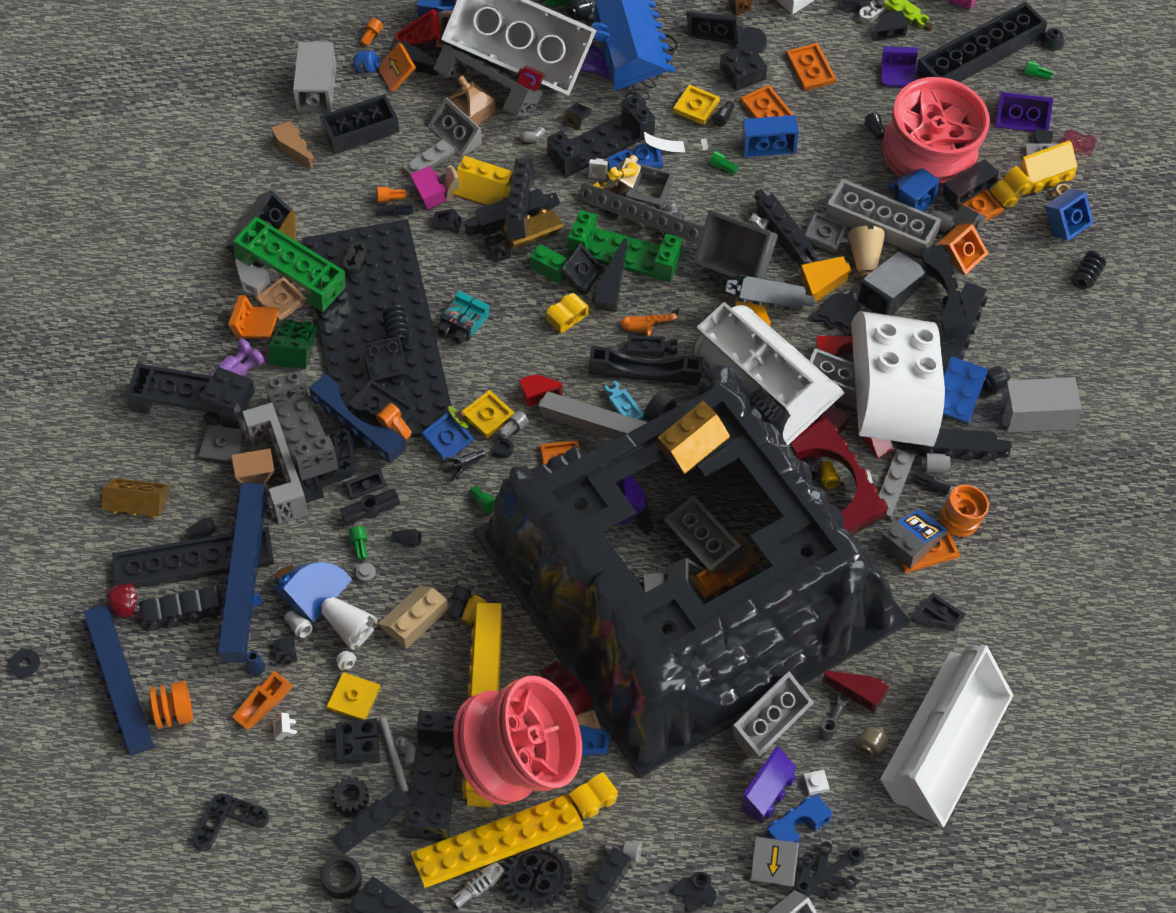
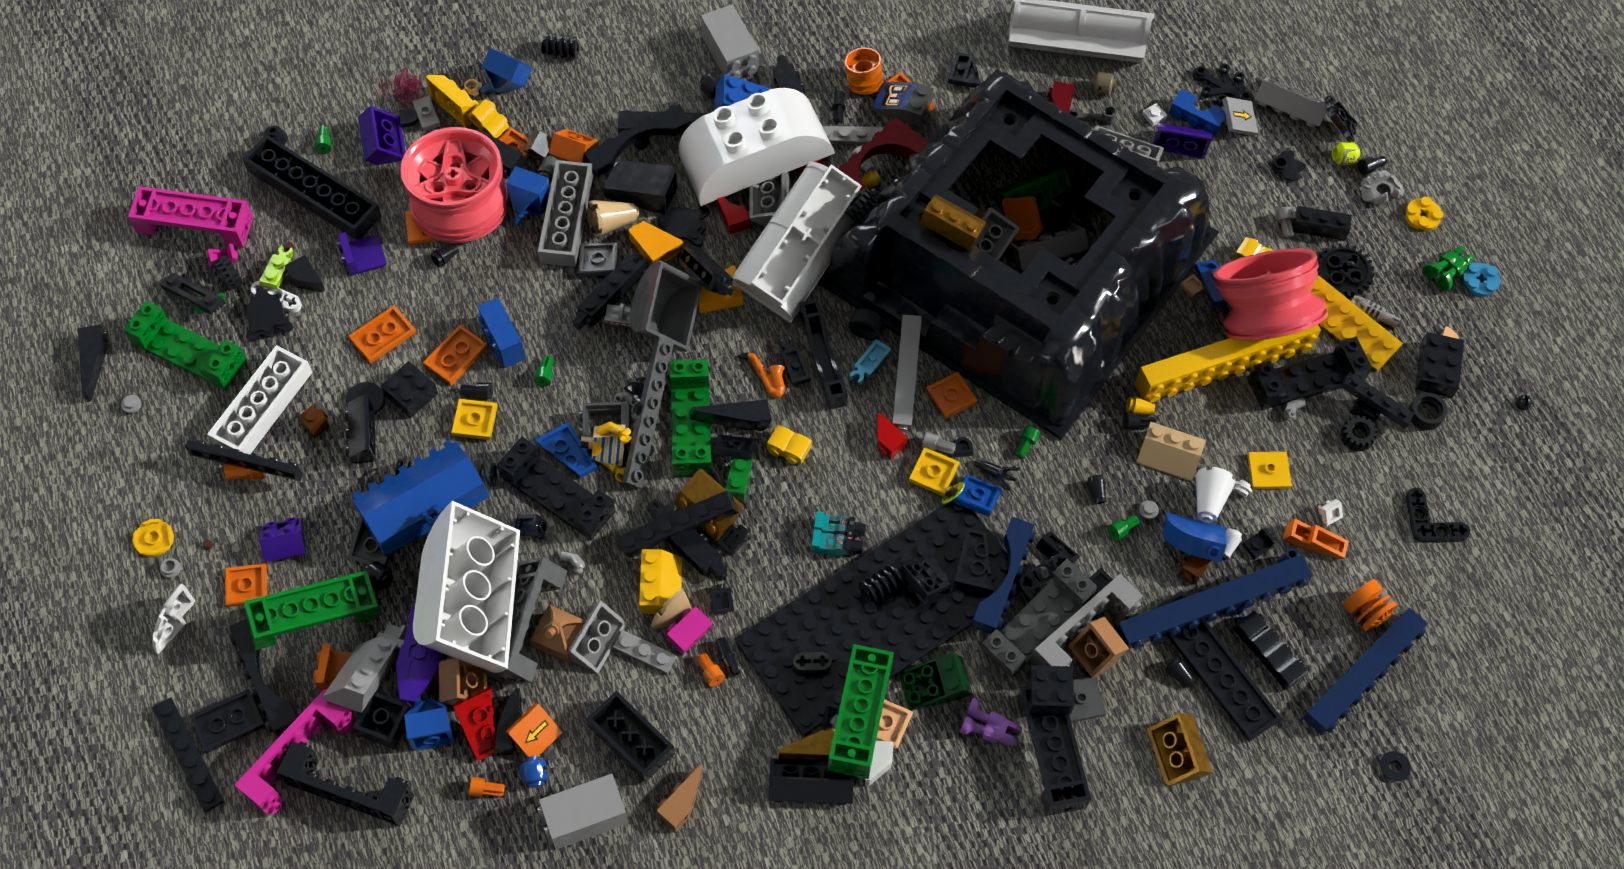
camera: 115 degrees left, 5 degrees up
dark red hat [105,583,137,619] -> none
orange bracket [228,295,279,339] -> none
black hips [325,718,381,765] -> none
black piece [339,488,400,525] -> none
orange piece [376,403,412,440] -> none
light grey bar [379,718,409,793] -> none
dark red brick [516,65,545,92] -> none
dark red slope [540,661,593,716] -> none
white tile [588,158,608,180] -> none
white sticker [644,132,708,152] -> none
light grey brick [922,453,950,473] -> none

